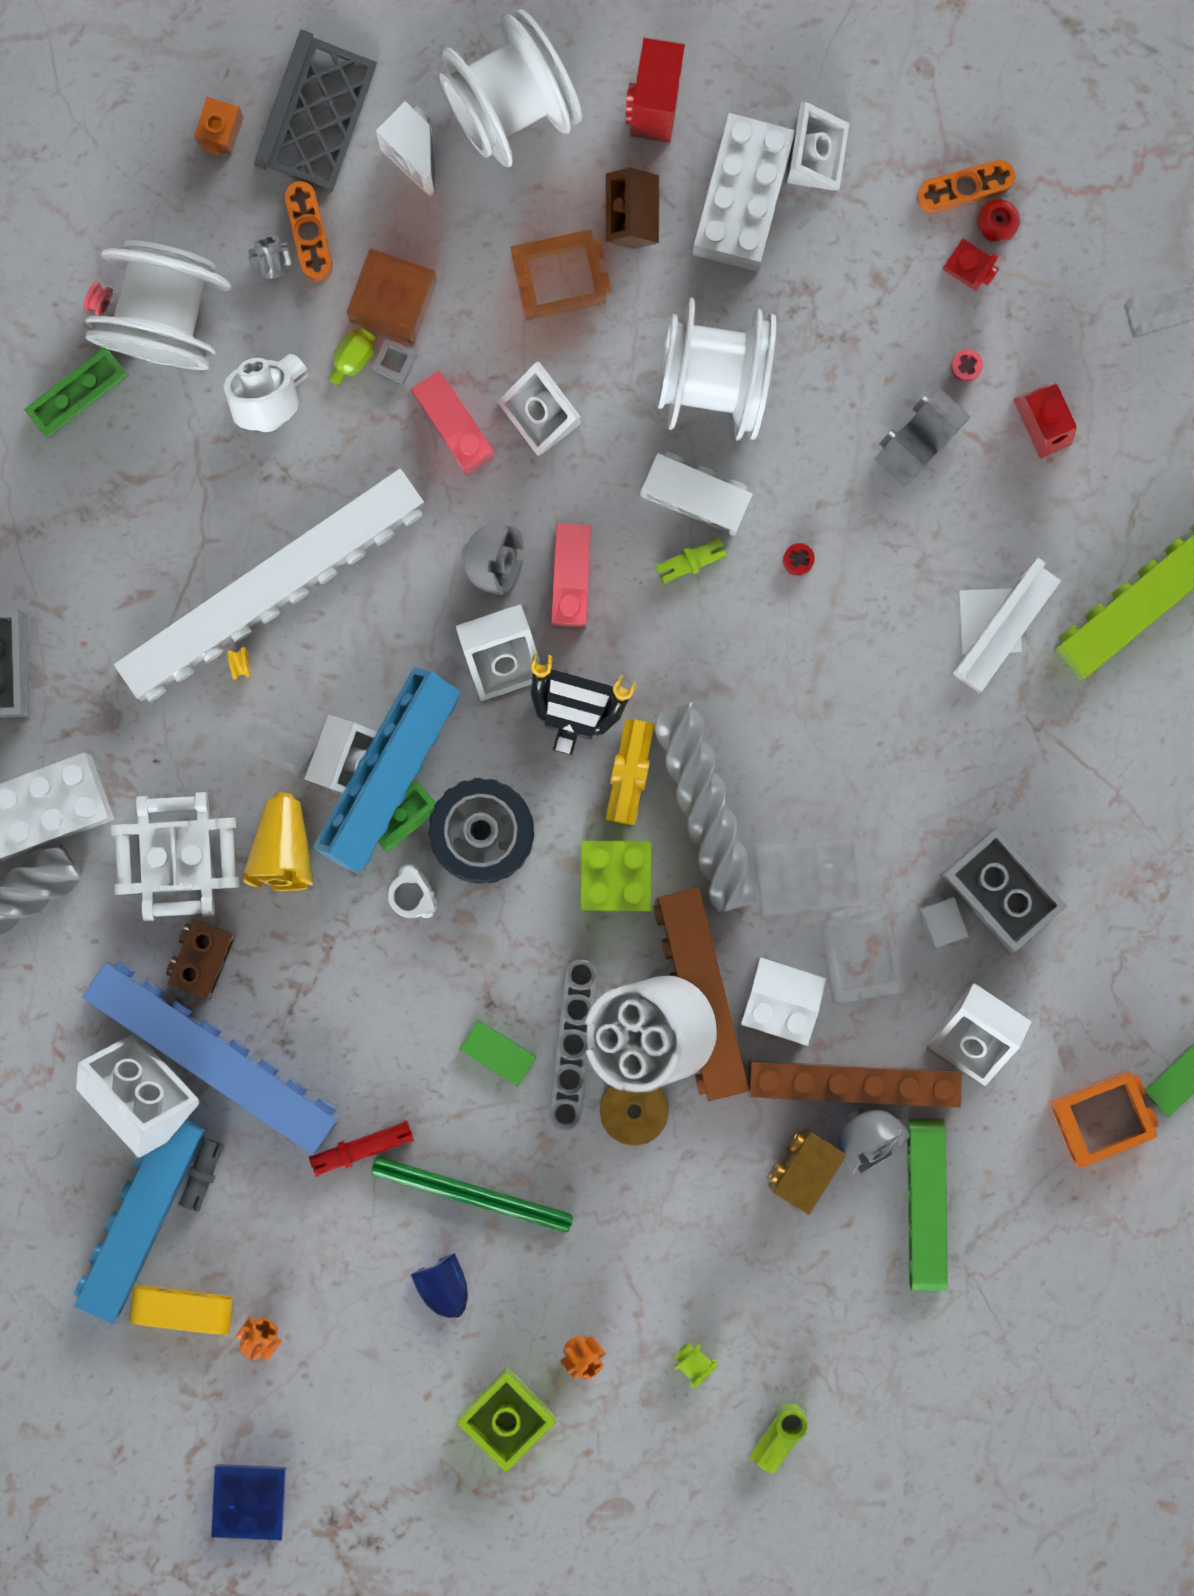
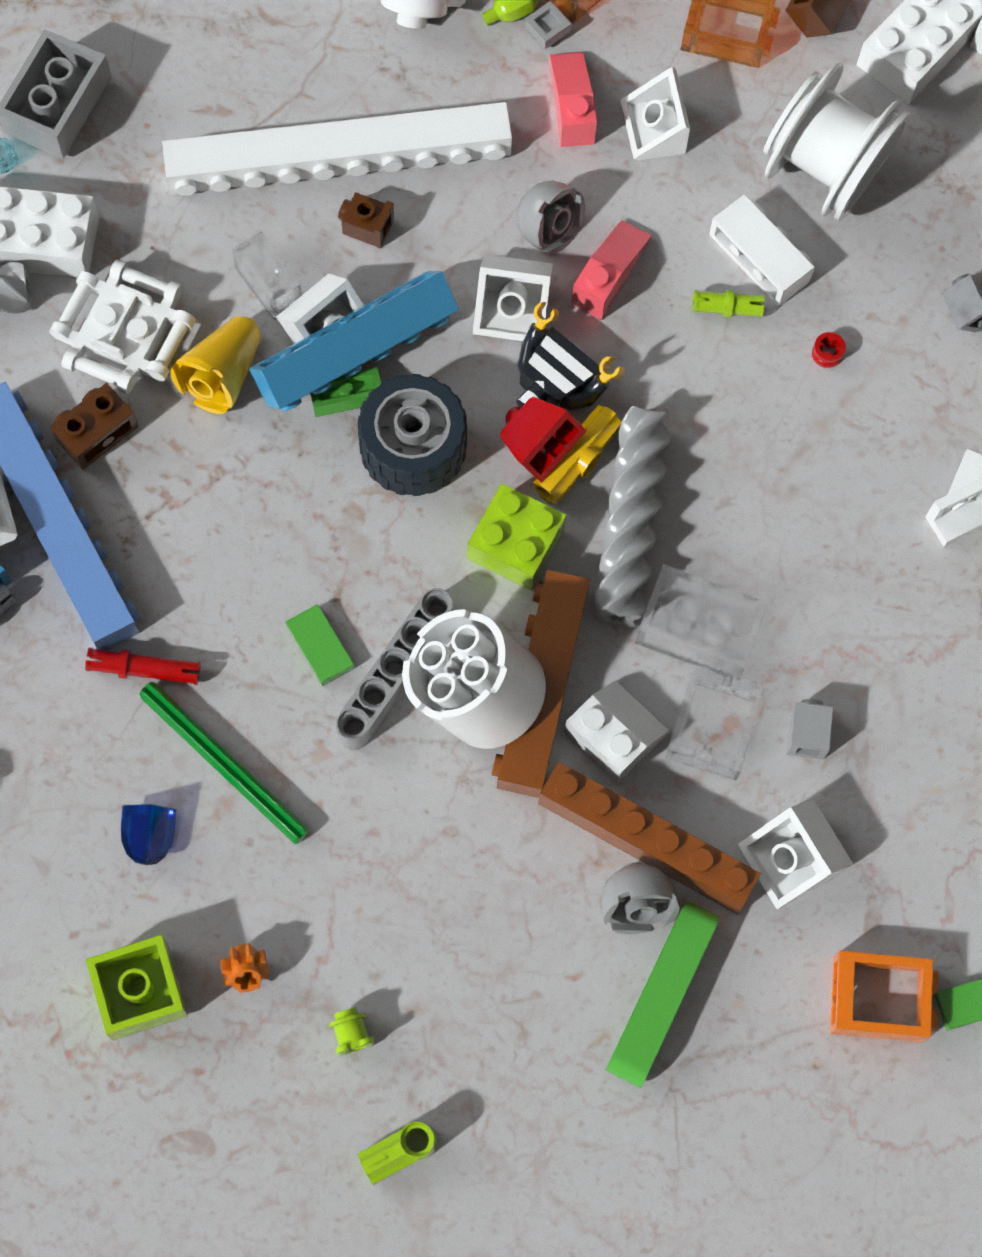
camera: 30 degrees right, 15 degrees down
yellow bush [228,647,251,680] -> none
white piece [388,864,437,918] -> none
pearl gold plate [599,1085,669,1146] -> none
pearl gold brick [767,1128,847,1215] -> none
light grey brick [940,828,1067,953] -> none
none -> reddish brown brick [338,192,394,248]
none -> red torso [500,397,587,483]

